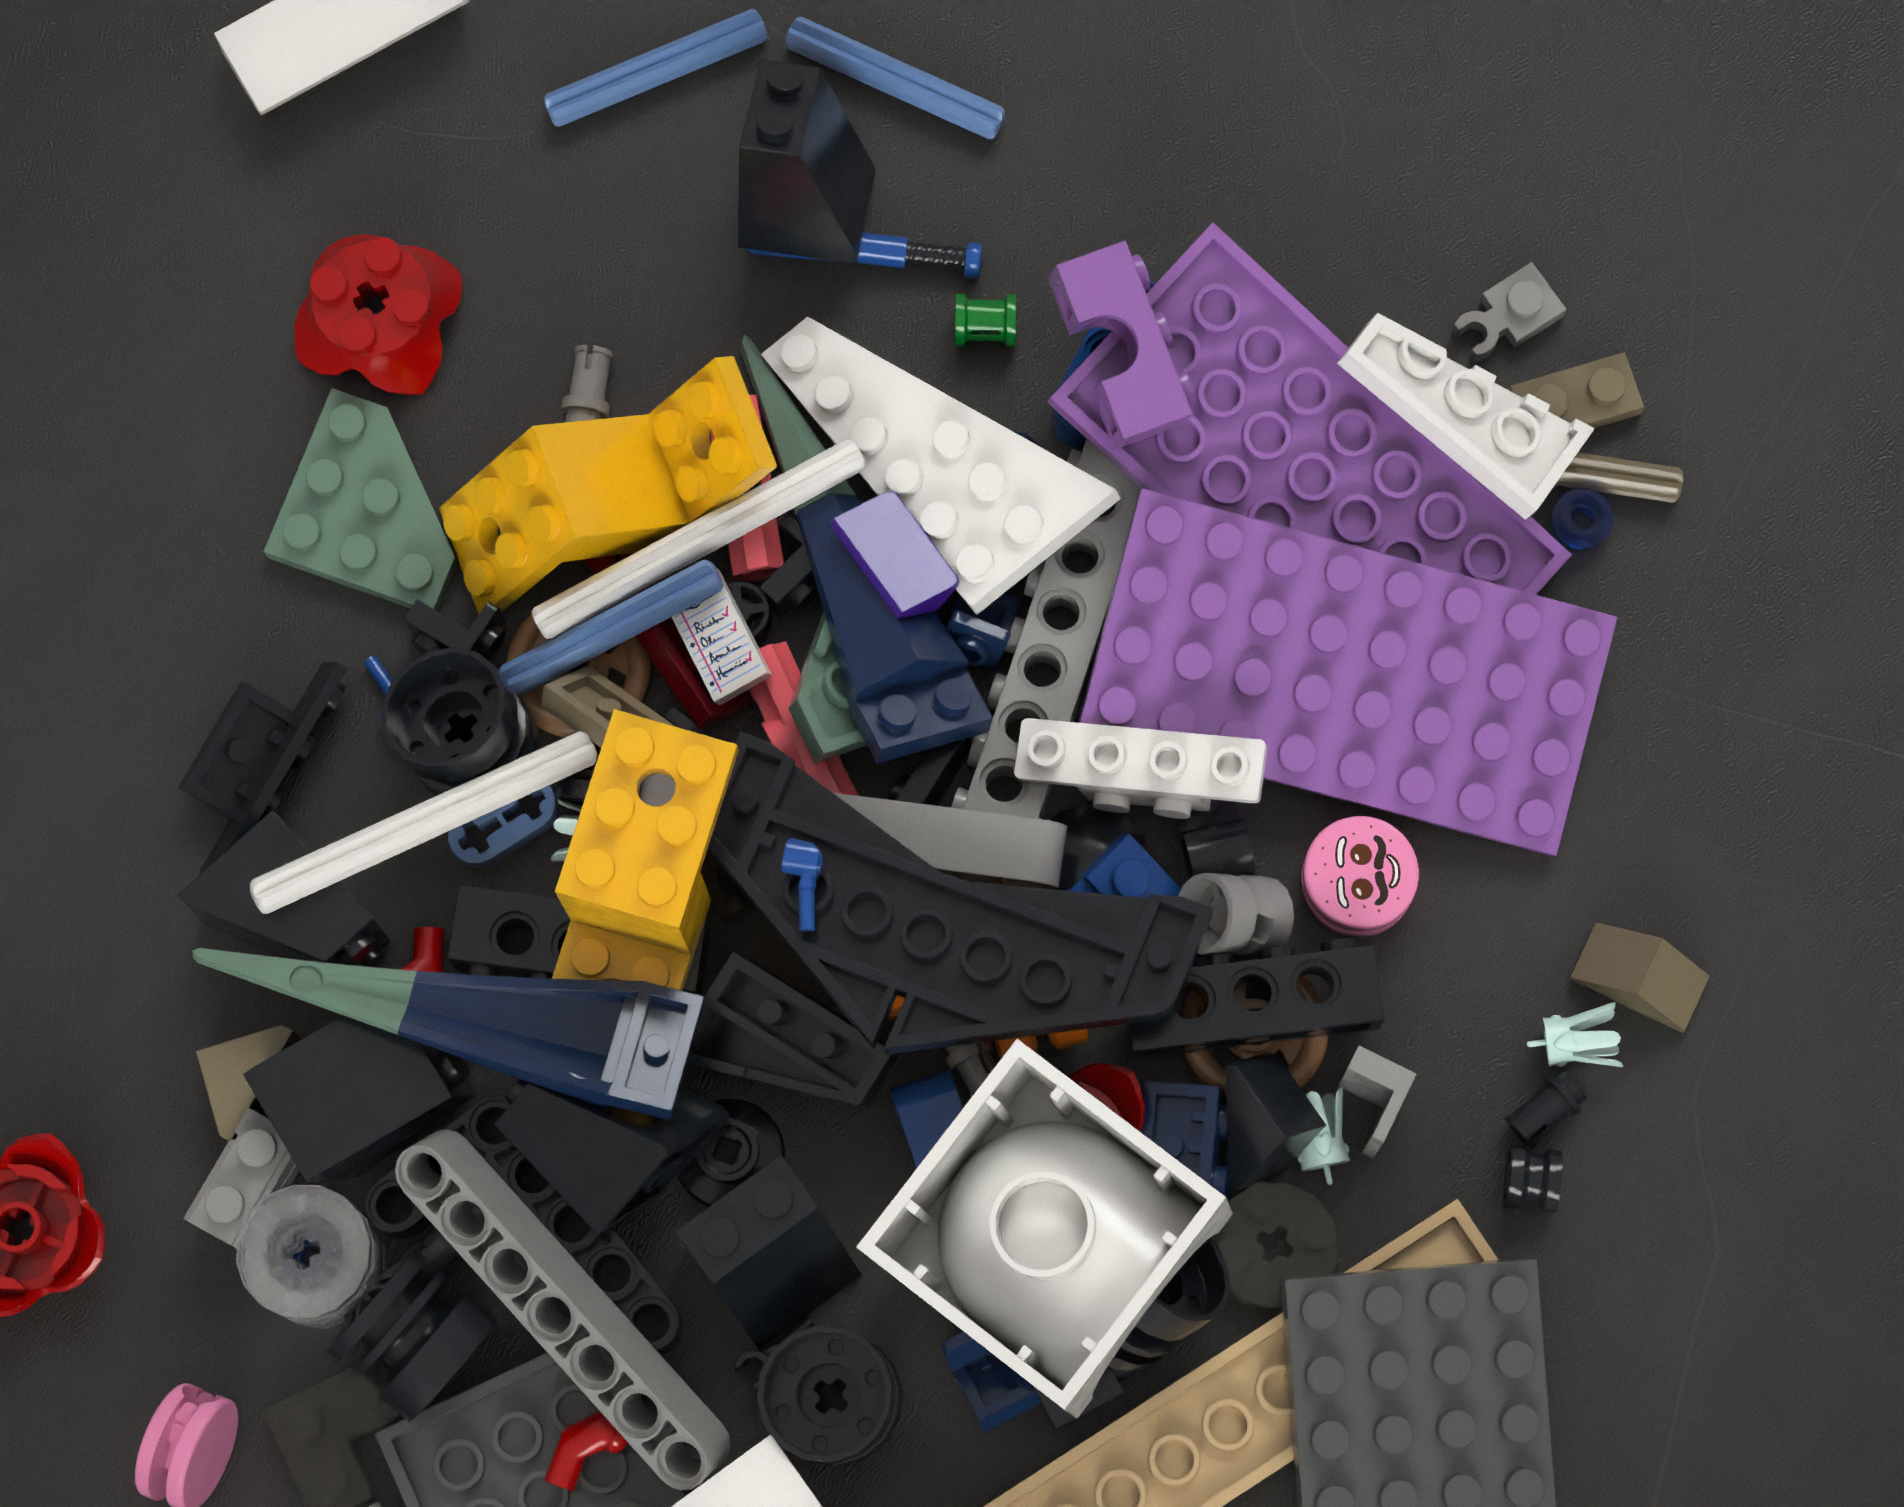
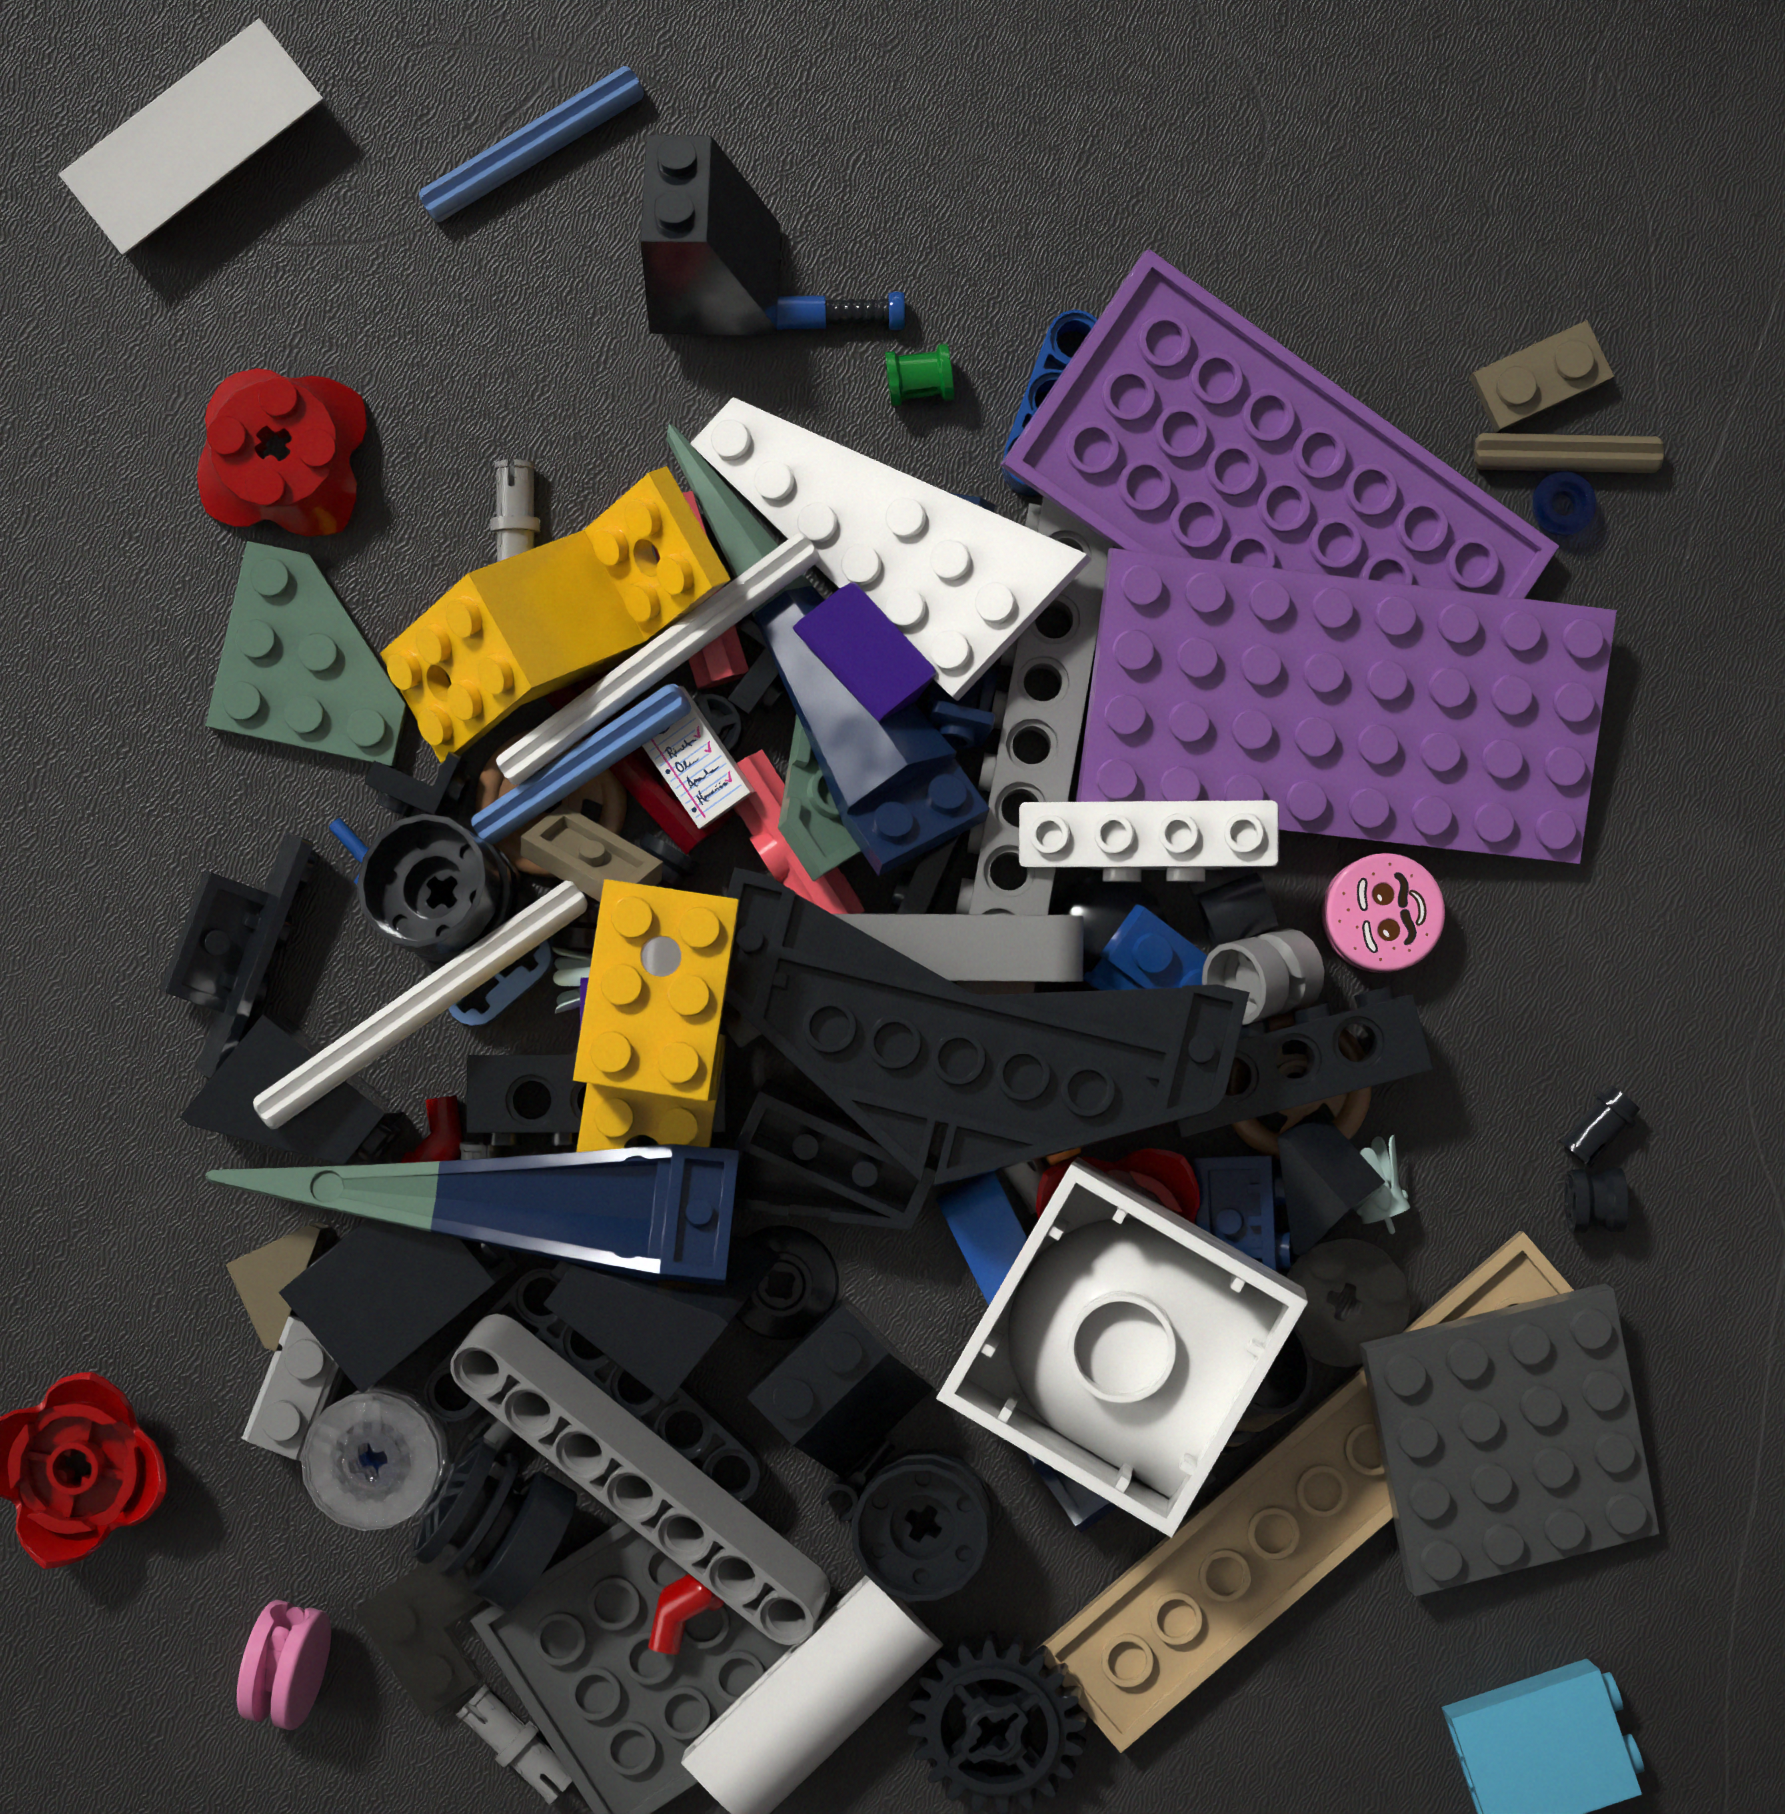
camera: 10 degrees left, 10 degrees up
blue hand [781,838,823,931] -> none
medium blue axle [786,17,1005,139] -> none
medium lavender arch [1048,240,1195,450] -> none
white wing [1337,313,1595,520] -> none
light grey panel [1338,1046,1416,1159] -> none
light grey plate [1452,262,1567,362] -> none
light aqua piece [1526,1002,1623,1067] -> none
dark tan slope [1569,922,1710,1033] -> none

